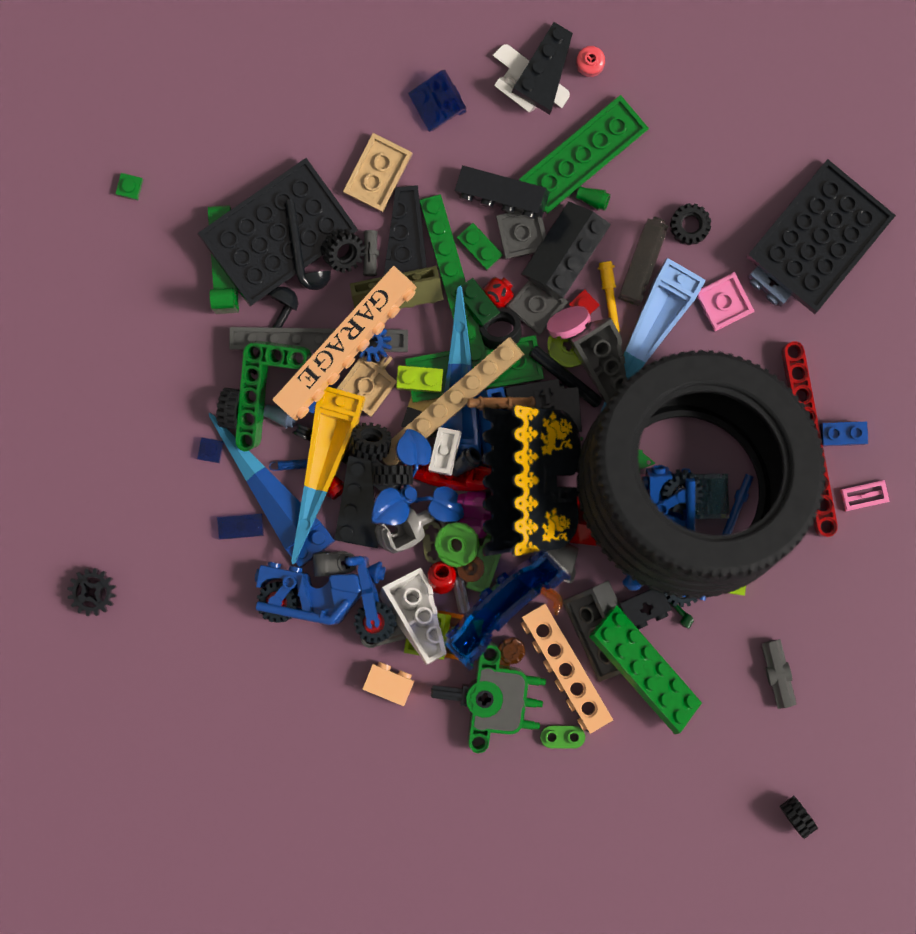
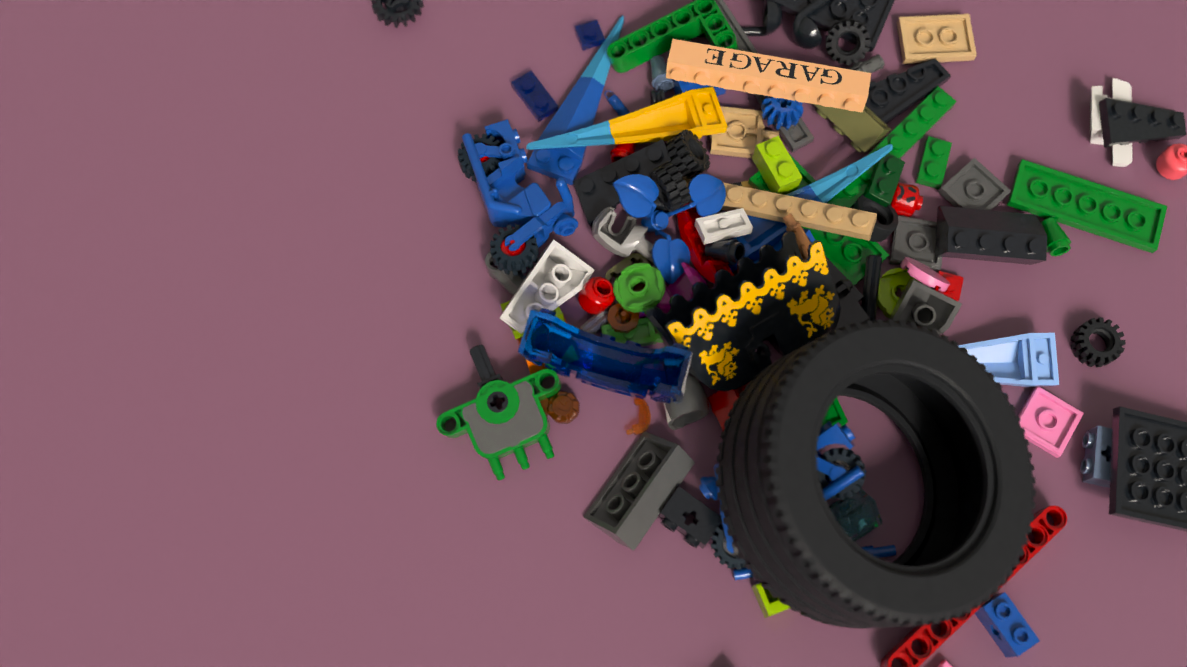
camera: 60 degrees right, 15 degrees down
black tyre [216,388,240,429] -> none
dark grey piece [312,551,357,577] -> none
light nougat piece [363,662,415,706] -> none
clear blue plate [408,70,467,132] -> none
black brick [454,165,550,219] -> none
light nougat brick [520,603,613,734] -> none
bright green plate [540,725,585,748] -> none
green plate [589,605,702,735] -> none
yellow pin [597,261,620,332] -> none
clear smoke door [618,217,669,306] -> none
dark green hand [670,602,694,629] -> none

